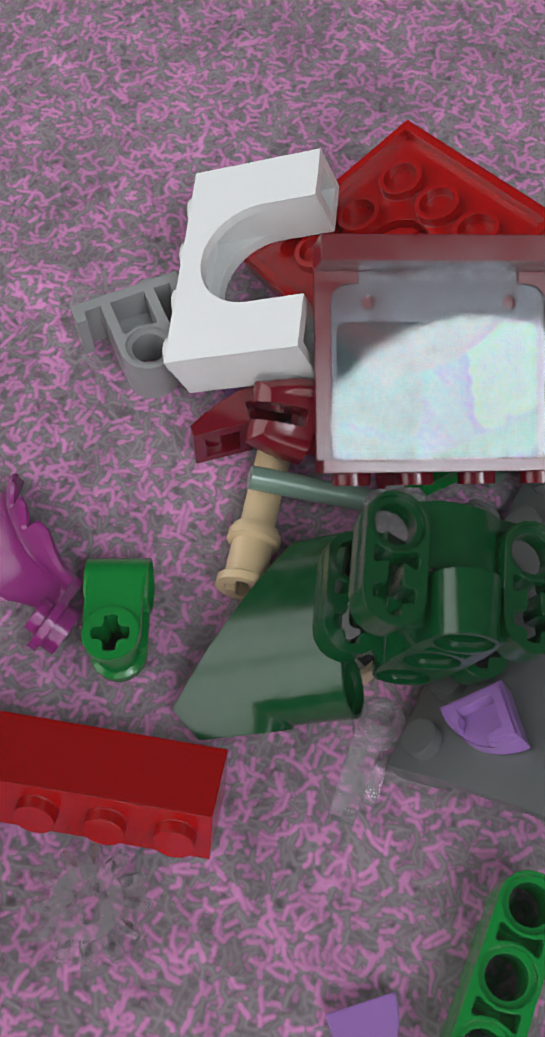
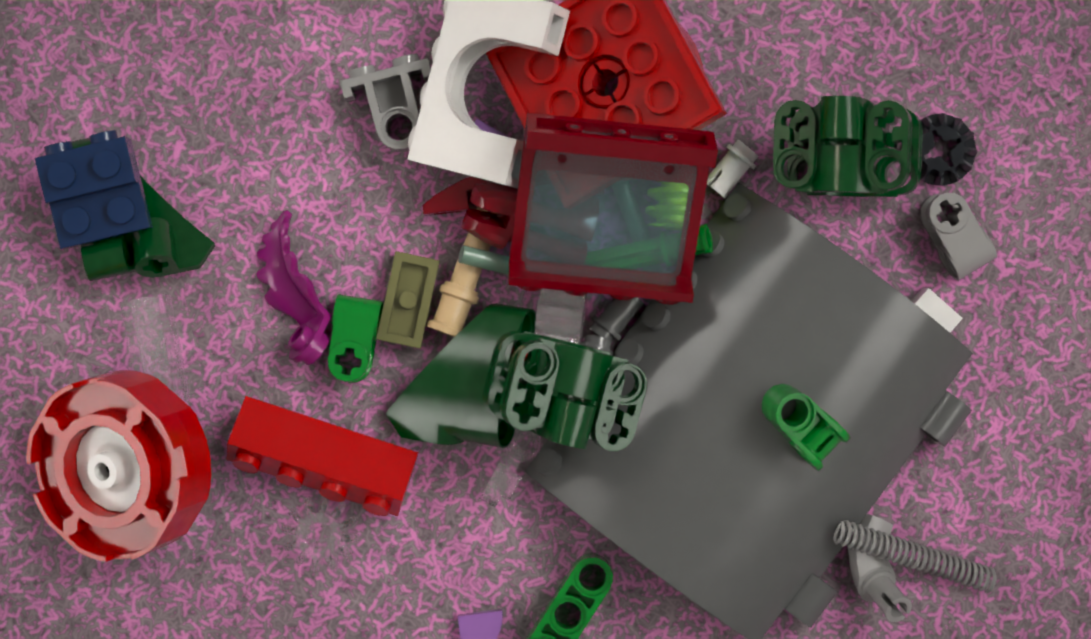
camera: 15 degrees right, 25 degrees up
medium lavender tile [440,680,531,755] -> none
none -> olive plate [377,251,440,349]

